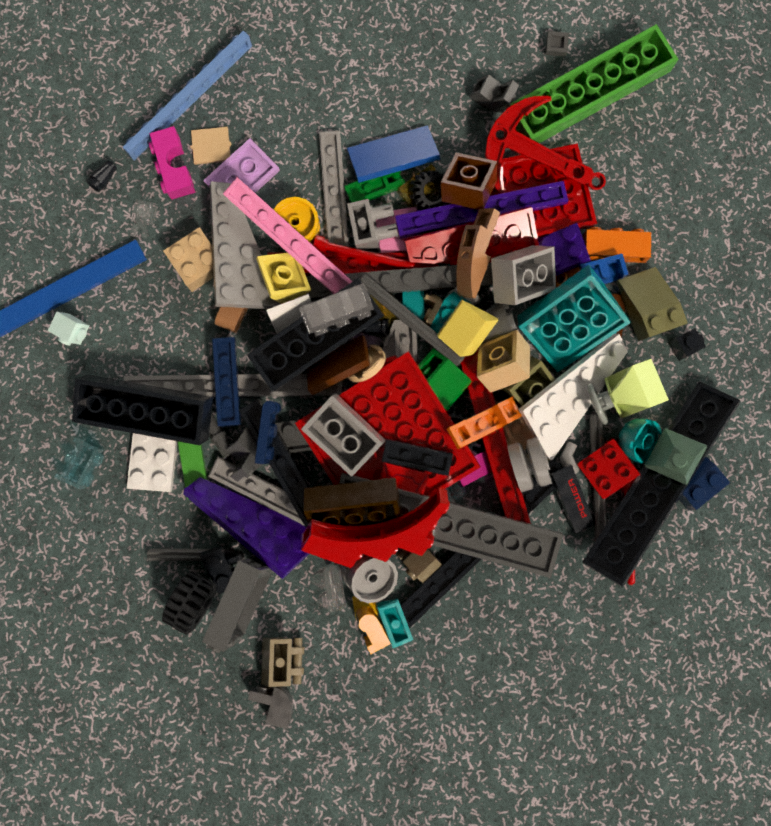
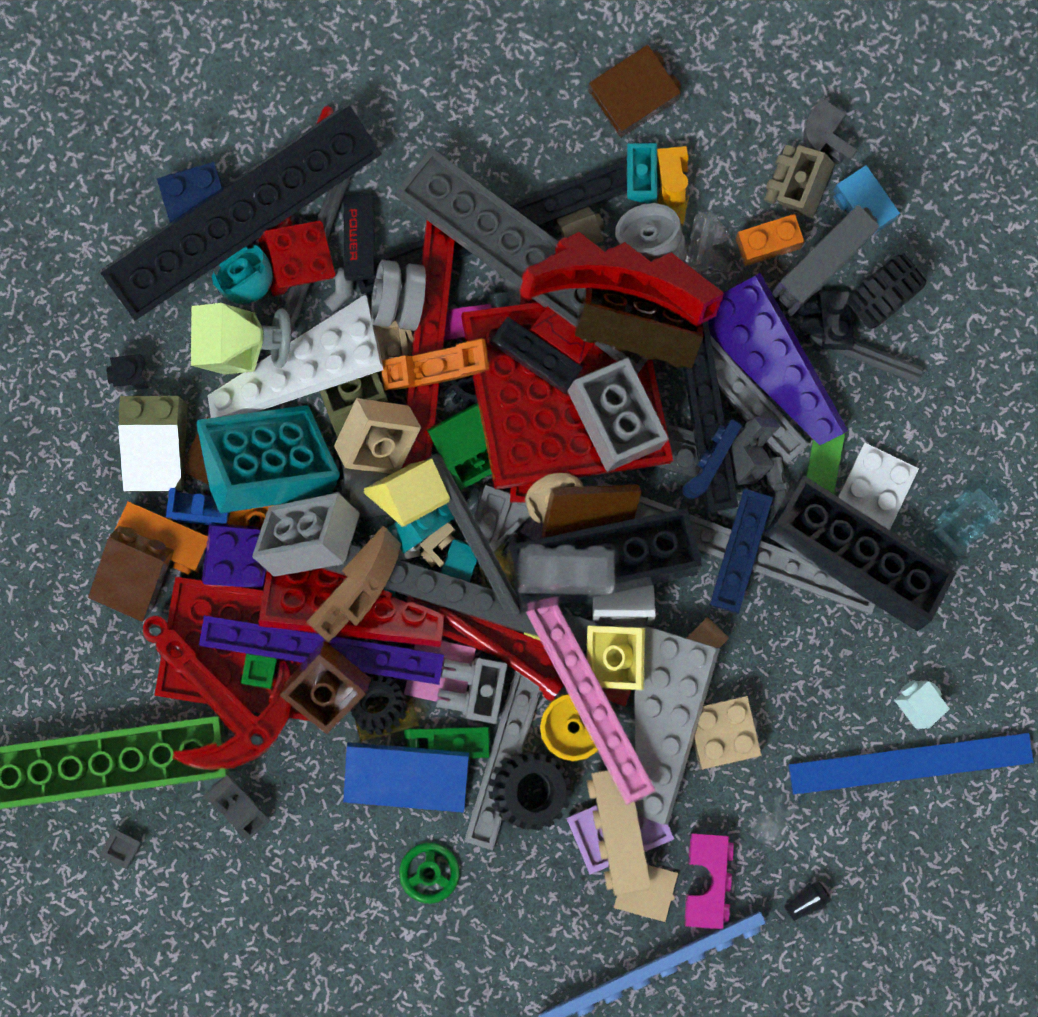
camera: 155 degrees left, 0 degrees up
sand green slope [644,428,707,485] -> none
none -> reddish brown brick [88,526,174,622]
none -> green plate [241,654,277,689]
none -> green piece [399,842,460,904]
none -> black tyre [488,751,572,831]
none -> tan brick [587,770,651,895]
none -> reddish brown brick [588,45,682,138]
none -> orange brick [736,214,804,266]
none -> dark azure brick [833,165,900,235]

